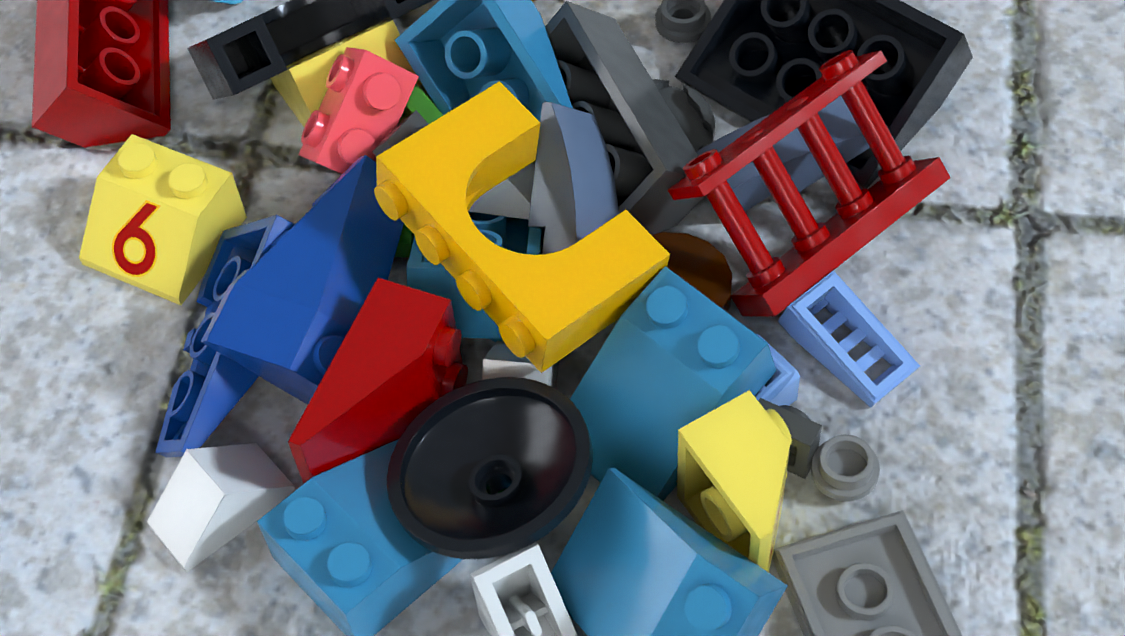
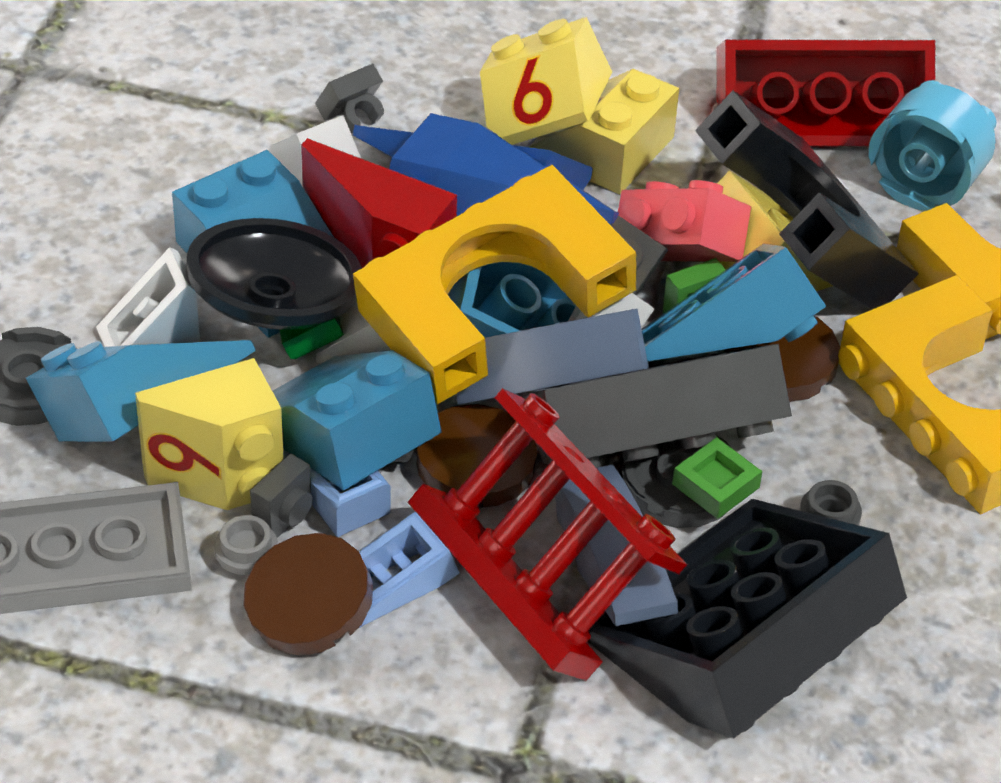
camera: 90 degrees right, 10 degrees down
none -> reddish brown tile [243,533,373,655]
none -> dark grey tile [315,63,384,133]
none -> light yellow slope [480,17,612,145]
none -> bright green plate [672,437,763,519]

